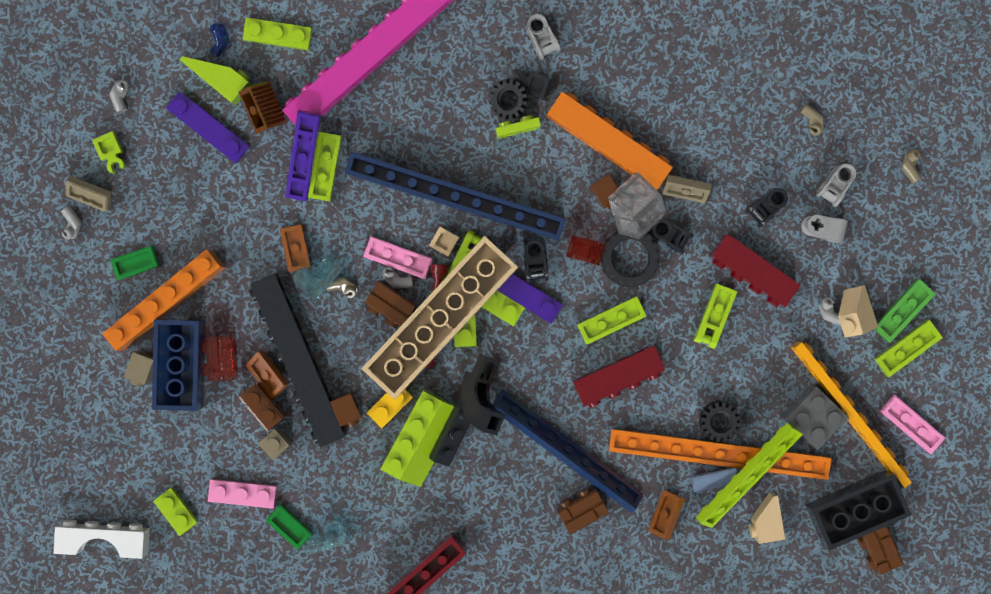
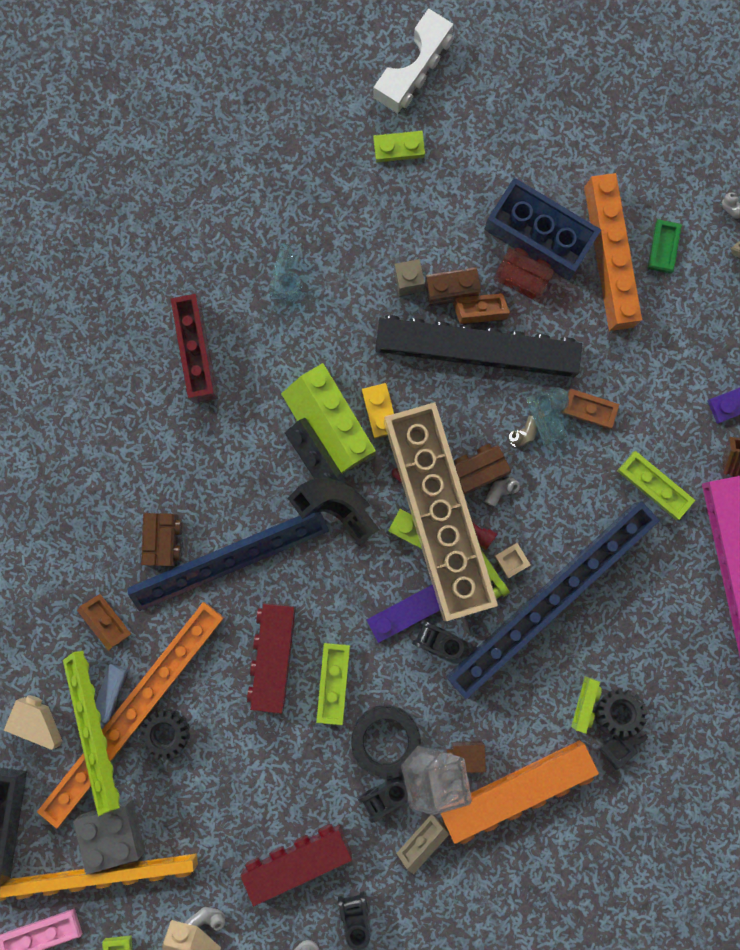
camera: 125 degrees right, 5 degrees down
dark tan brick [124,351,153,387] -> none
bright pink plate [208,479,277,509] -> none
green tile [265,504,313,550] -> none
dark purple plate [285,110,321,202] -> none
reddish brown brick [330,392,363,428] -> none
bright pink tile [363,236,433,279] -> none
lime plate [482,291,525,327] -> none
light grey piece [526,14,561,60] -> none
clear red brick [566,235,605,266] -> none
lime plate [693,284,737,349] -> none

